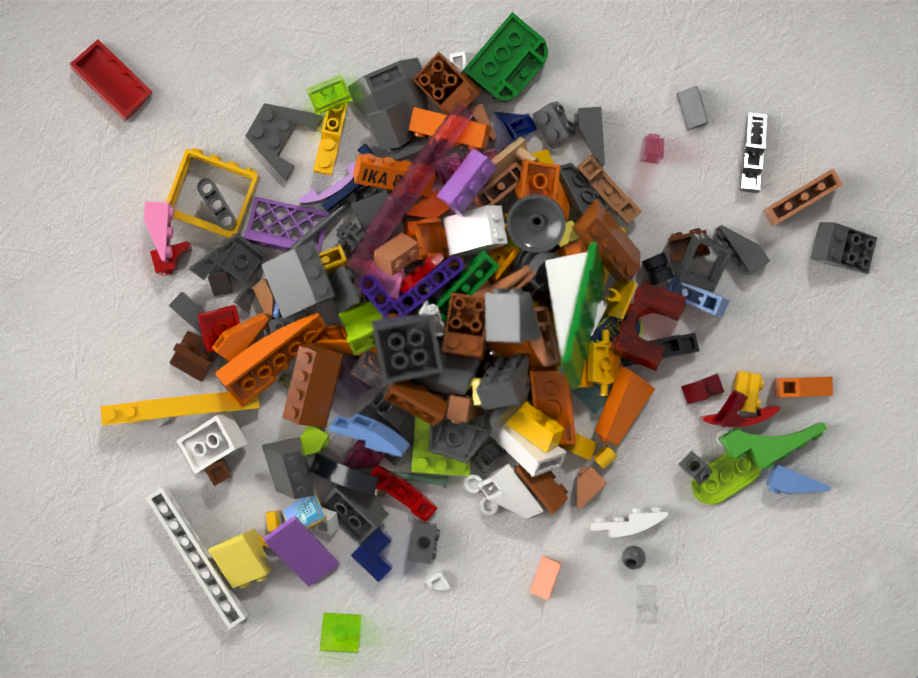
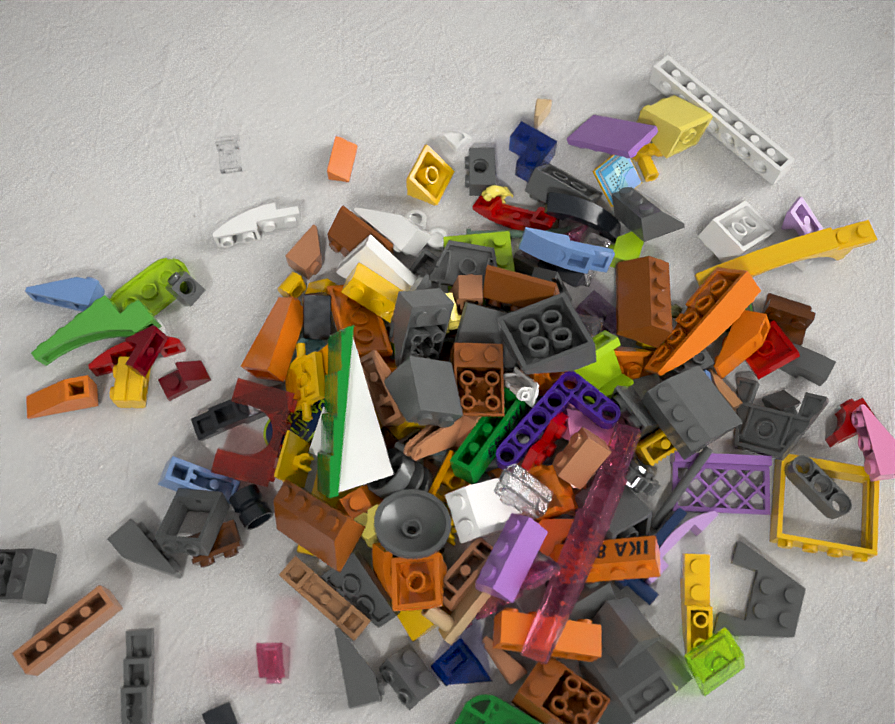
camera: 170 degrees right, 20 degrees down
reddish brown brick [205,459,233,486] -> none
white slope [315,508,339,535] -> none
clear neon green slope [320,613,362,653] -> none
dark grey piece [622,546,646,570] -> none
none -> black slope [303,292,331,340]
none -> yellow slope [406,144,455,206]
none -> light yellow arm [481,185,513,204]
none -> clear brick [493,463,554,520]
none -> tan slope [534,99,552,129]
none -> lavender slope [782,197,823,236]

